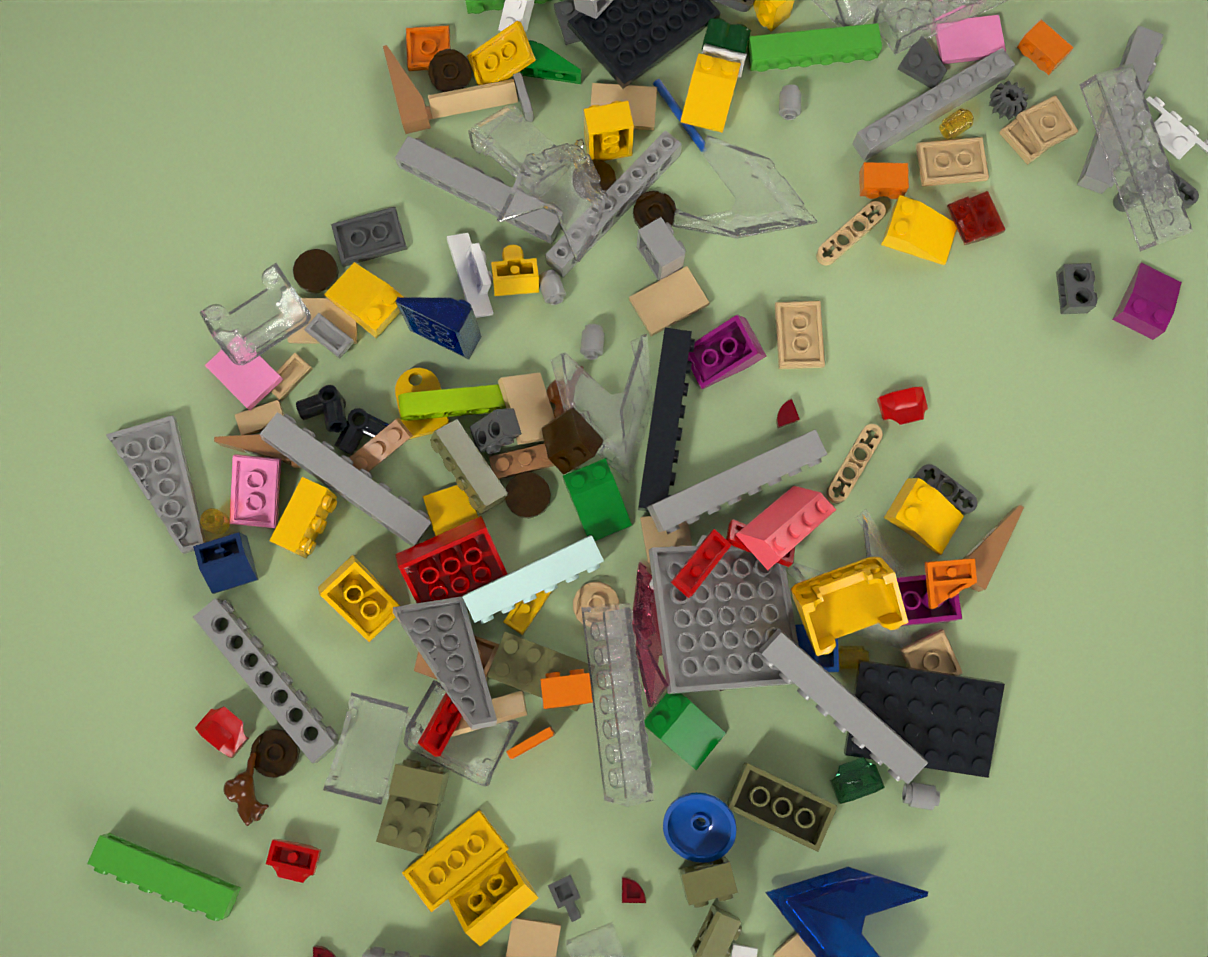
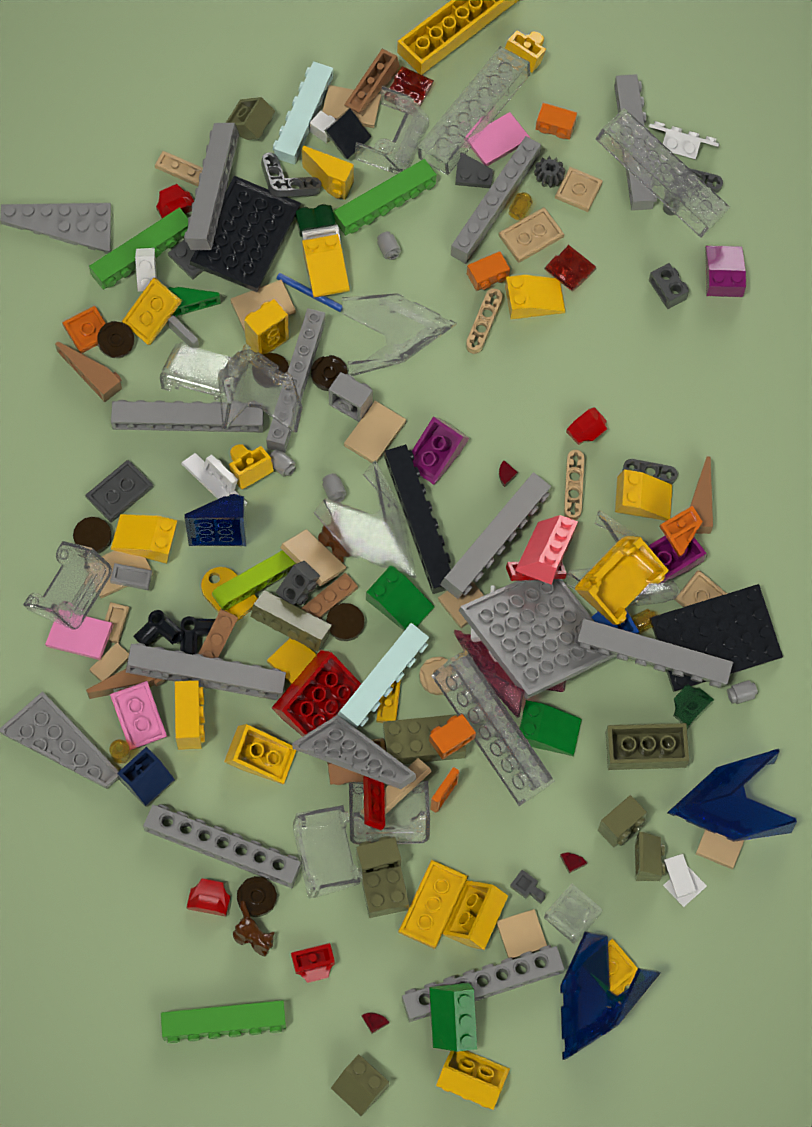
camera: 30 degrees left, 10 degrees down
tan tile [428,79,518,119] -> none
dark brown slope [542,407,604,475] -> none
blue dish [663,792,737,863] -> none
red plate [671,529,732,598] -> none
tan tile [775,301,825,369] -> none
tan tile [1016,95,1078,153] -> none

